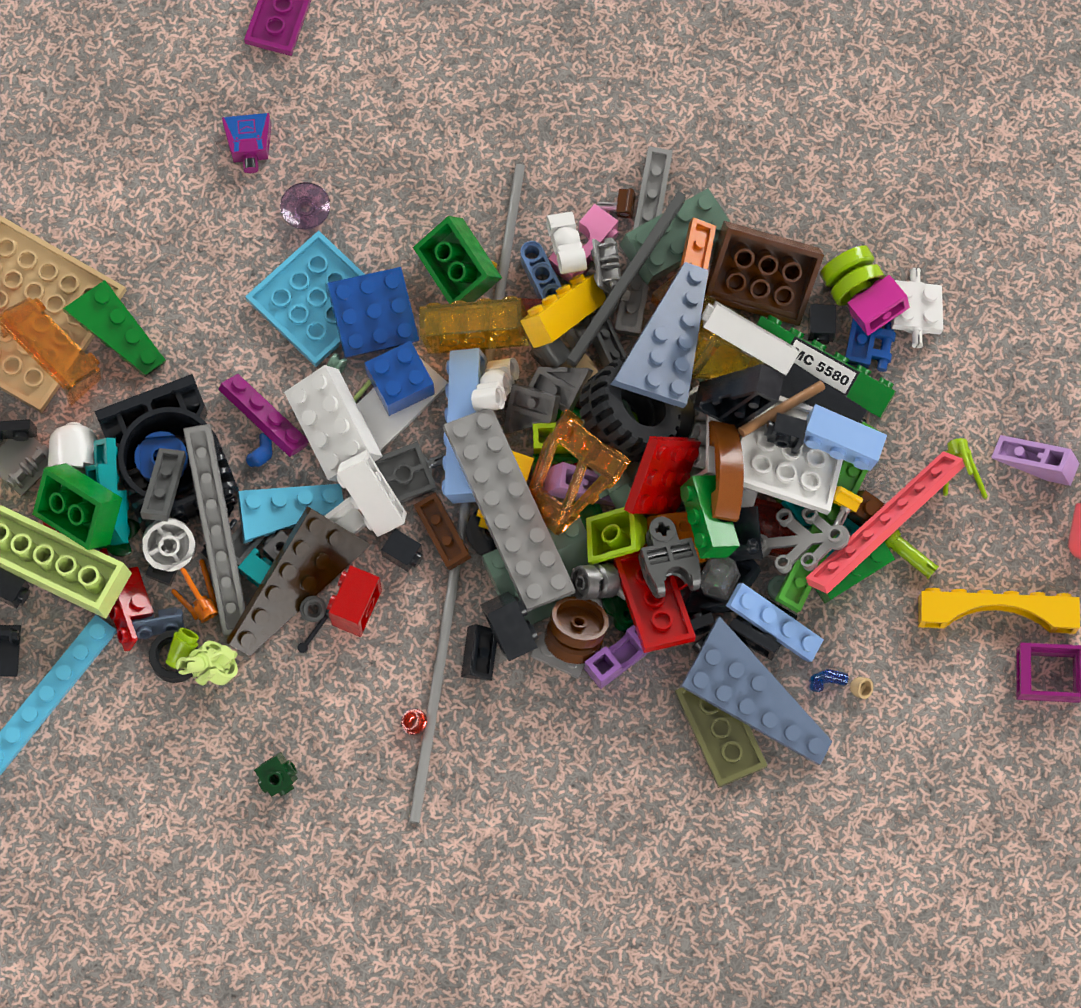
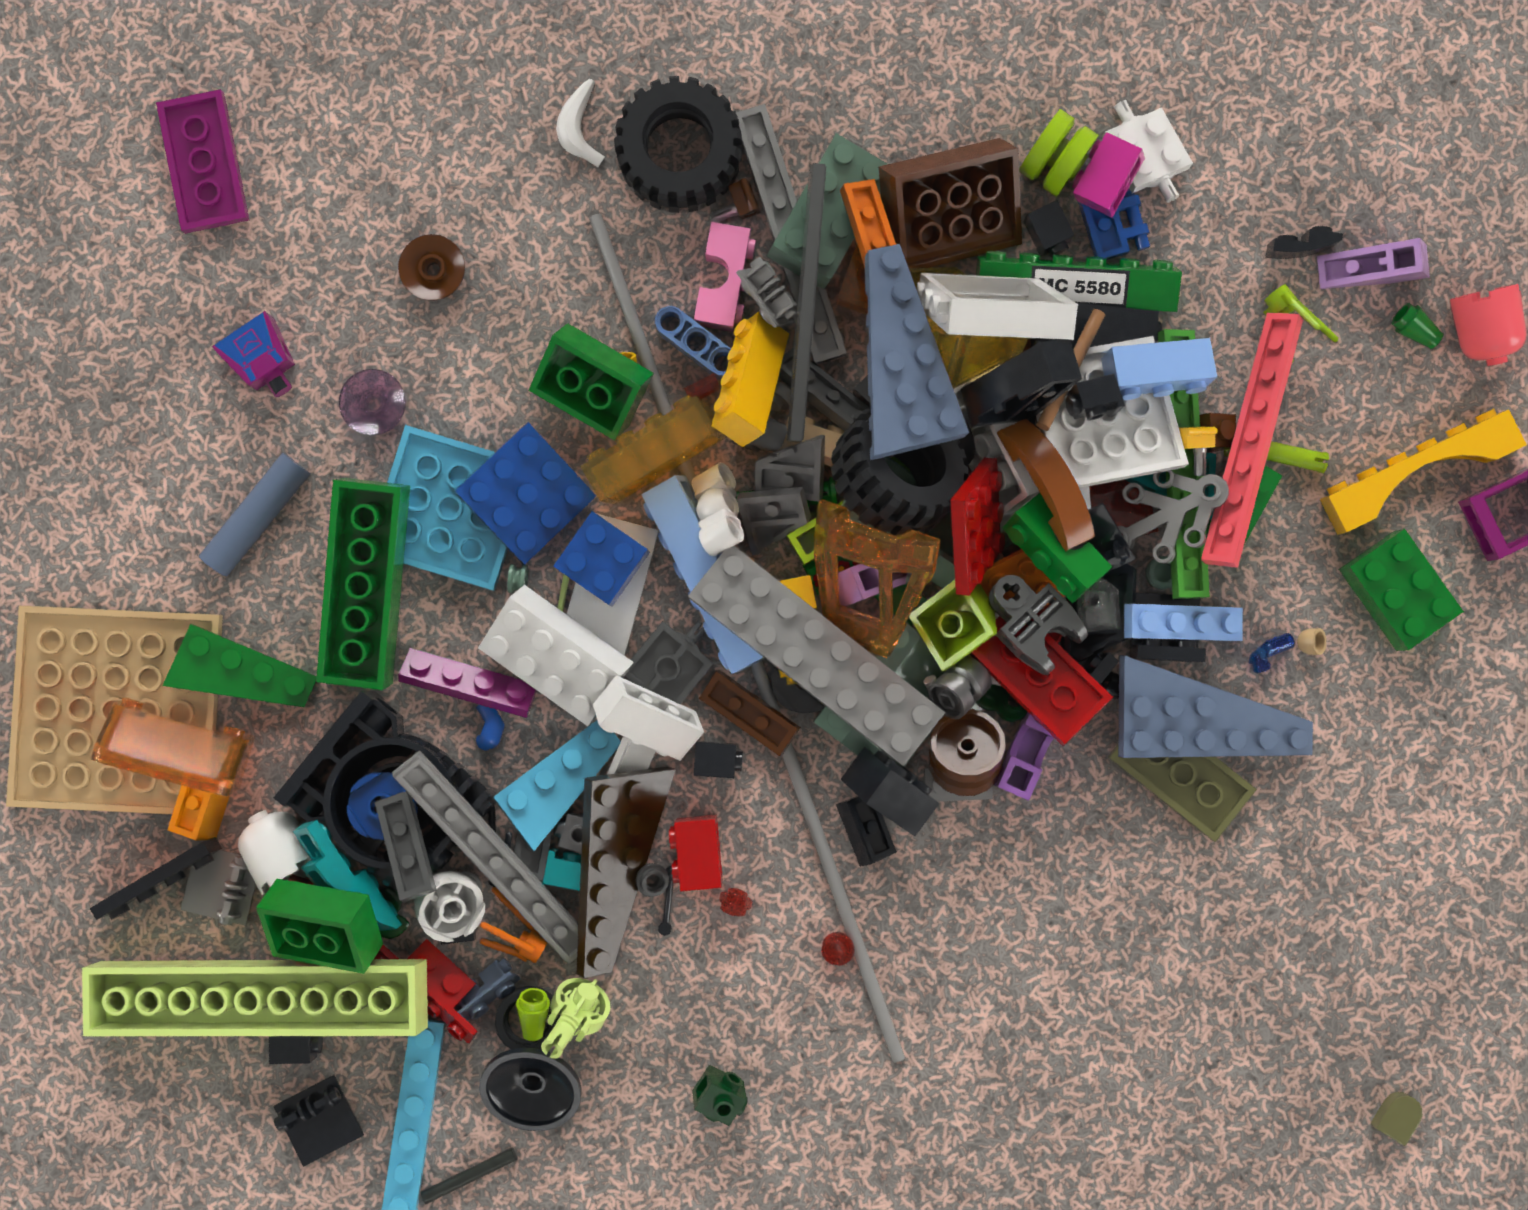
camera: 25 degrees left, 15 degrees up
white piece [546,211,587,274] -> none
none -> light orange panel [167,765,236,841]
none -> sand blue brick [199,452,311,577]
none -> green brick [316,478,410,690]
none -> reddish brown dish [398,234,465,301]
none -> pearl dark grey bar [421,1147,518,1204]
none -> black dish [479,1048,582,1131]
none -> white piece [556,79,605,168]
none -> black tyre [614,76,742,213]
none -> clear red plate [719,888,753,917]
none -> black slope [1266,226,1343,259]
none -> green brick [1338,529,1464,651]
none -> green cone [1391,303,1444,349]

